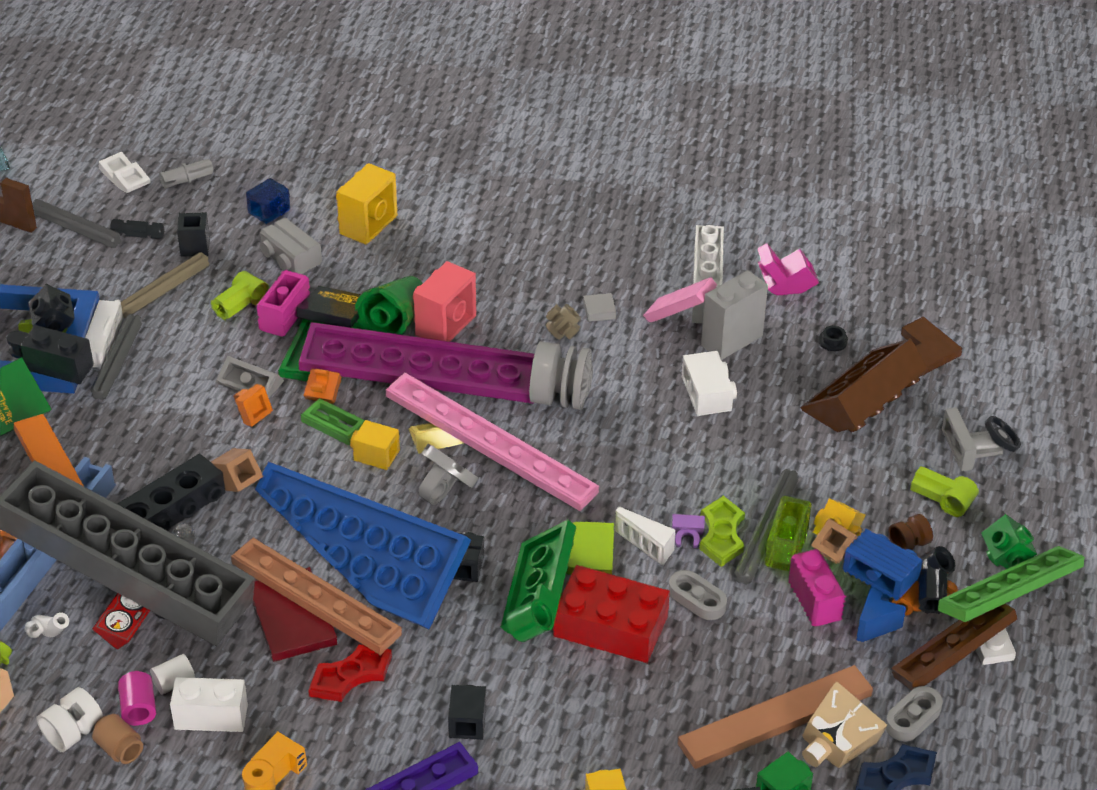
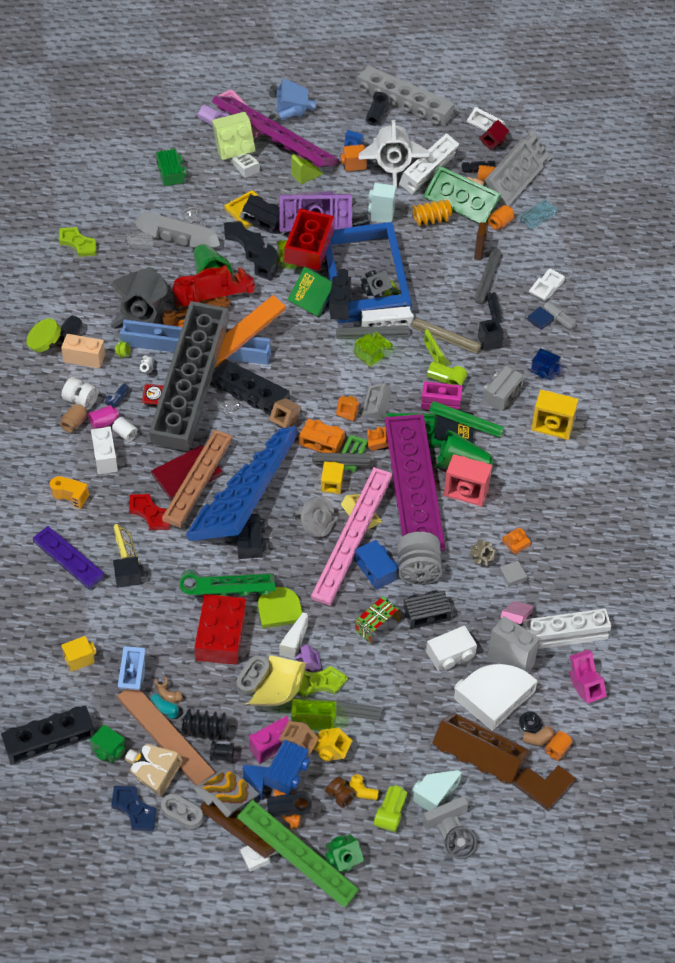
camera: 75 degrees right, 10 degrees up
none -> dark blue arm [105,384,129,407]
none -> light yellow slope [114,524,140,564]
none -> light blue slope [118,646,146,690]
none -> teal arm [151,693,179,719]
none -> medium nougat arm [155,677,183,704]
none -> black piece [181,708,229,741]
none -> slope [194,769,259,817]
none -> black bush [210,741,235,763]
none -> light yellow piece [243,655,307,707]
none -> orange brick [299,419,345,453]
none -> dark grey axle [312,452,371,466]
none -> yellow arm [349,774,379,801]
none -> clear neon green brick [354,331,393,367]
none -> blue brick [355,540,399,590]
none -> piece [355,596,401,645]
none -> black brick [403,590,452,629]
none -> light aqua slope [412,770,461,811]
none -> lime slope [424,329,451,366]
none -> green axle [429,401,503,437]
none -> white brick [454,664,537,731]
none -> orange tile [502,528,531,555]
none -> medium nougat arm [523,726,555,746]
none -> dark blue tile [527,307,554,330]
none -> orange piece [544,731,573,761]

